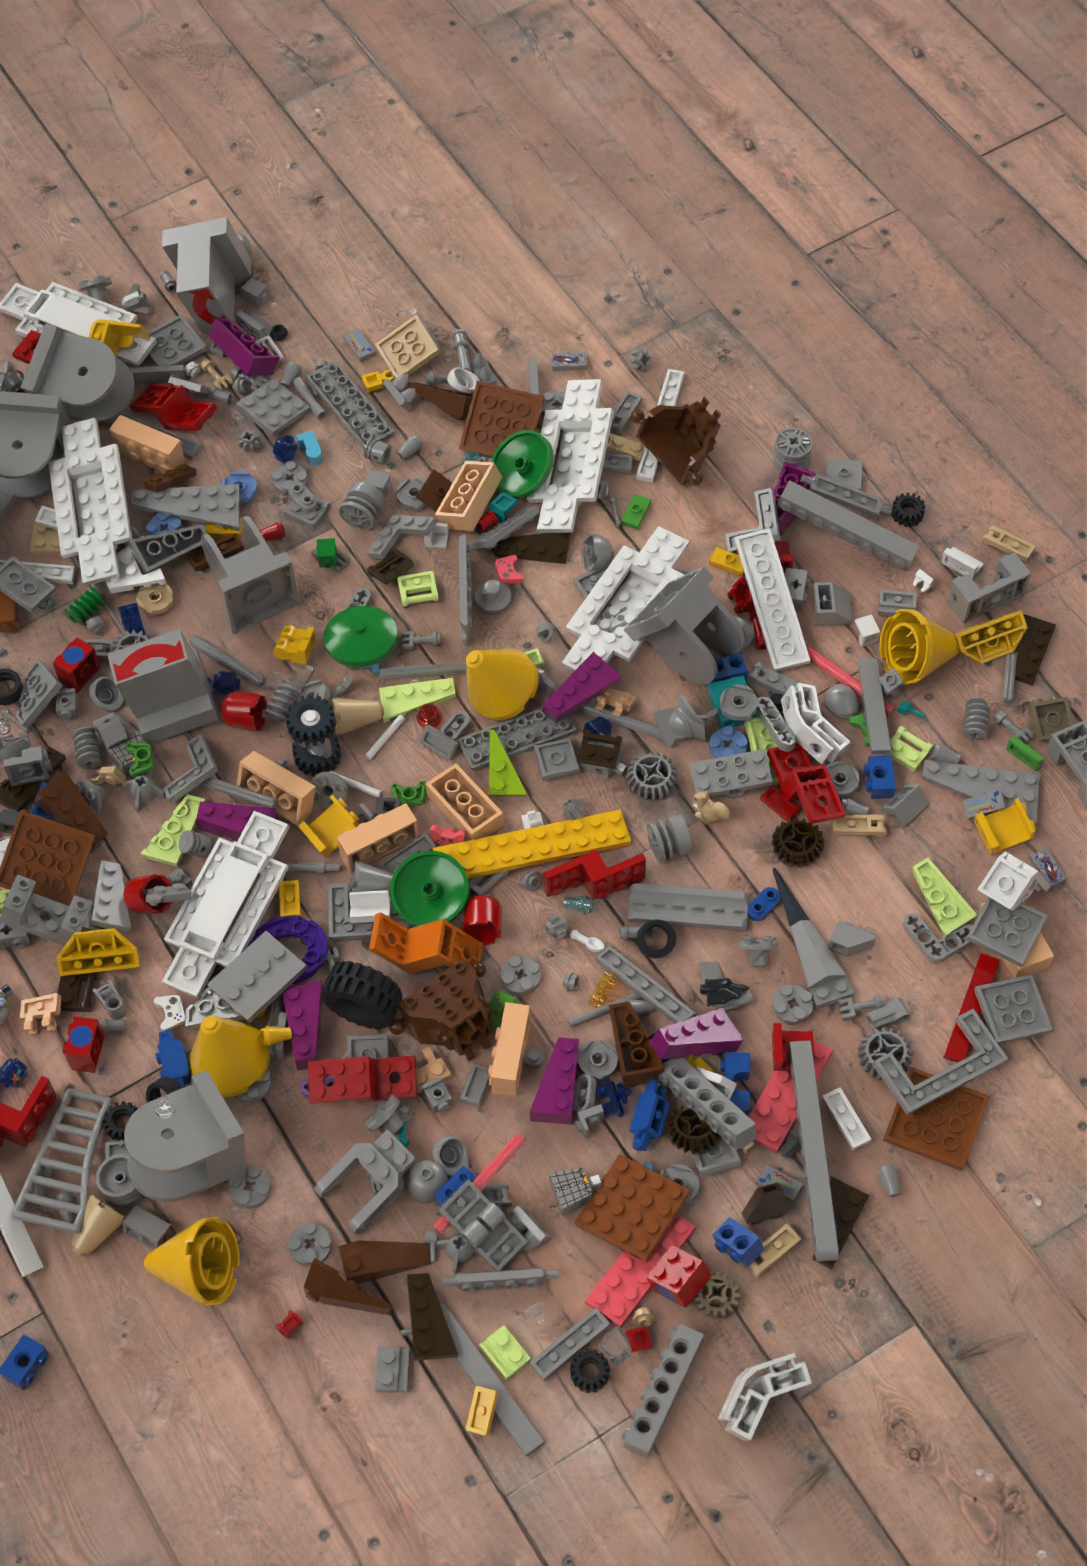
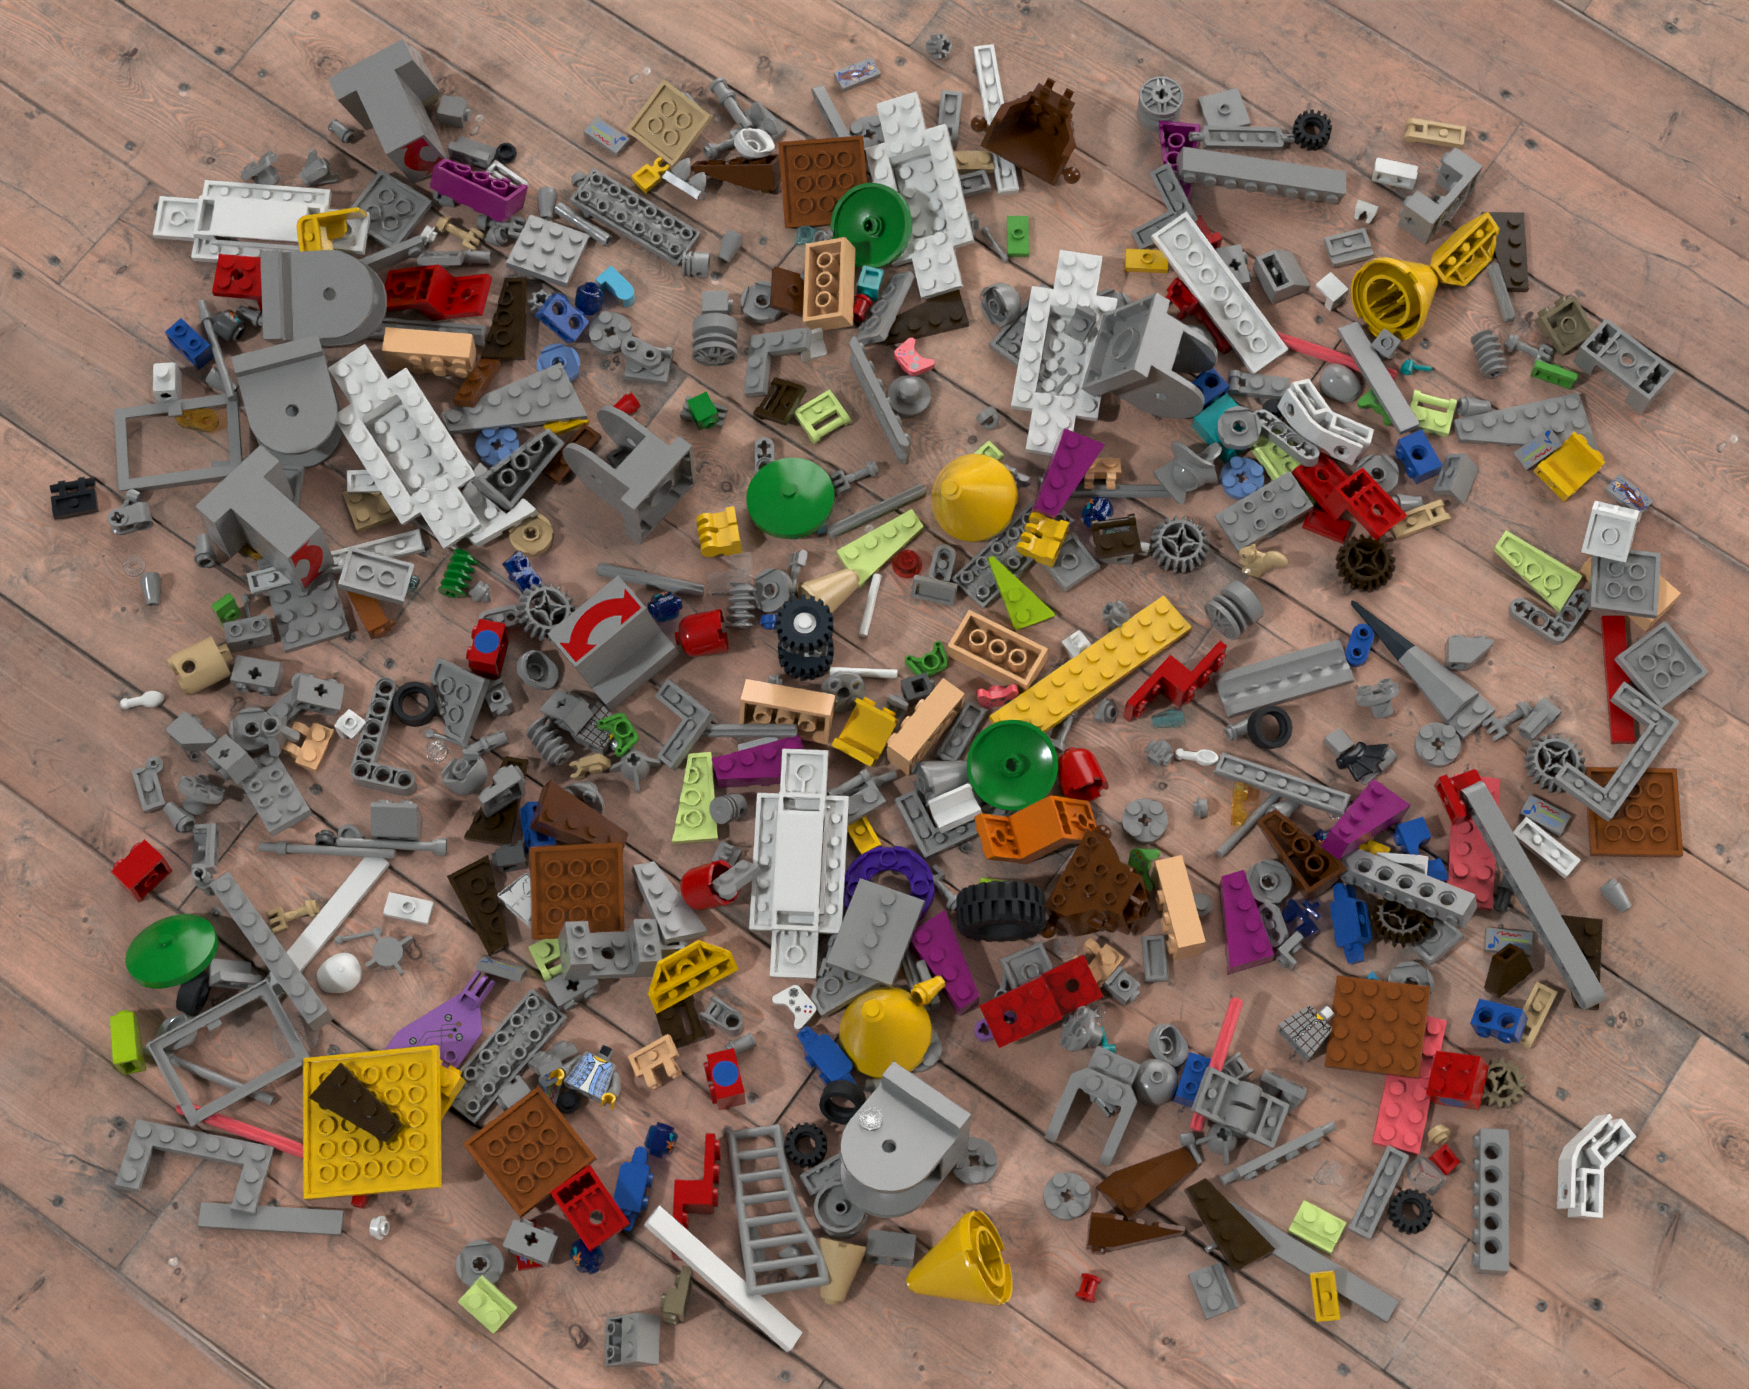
camera: 25 degrees left, 10 degrees up
none -> light grey pin [462,729,509,755]
none -> dark brown wing [481,277,528,360]
none -> blue brick [535,293,589,344]
none -> light grey plate [826,769,886,826]
none -> yellow legs [1015,512,1069,568]
none -> light grey bracket [1064,304,1097,343]
none -> light grey tile [1519,795,1571,837]

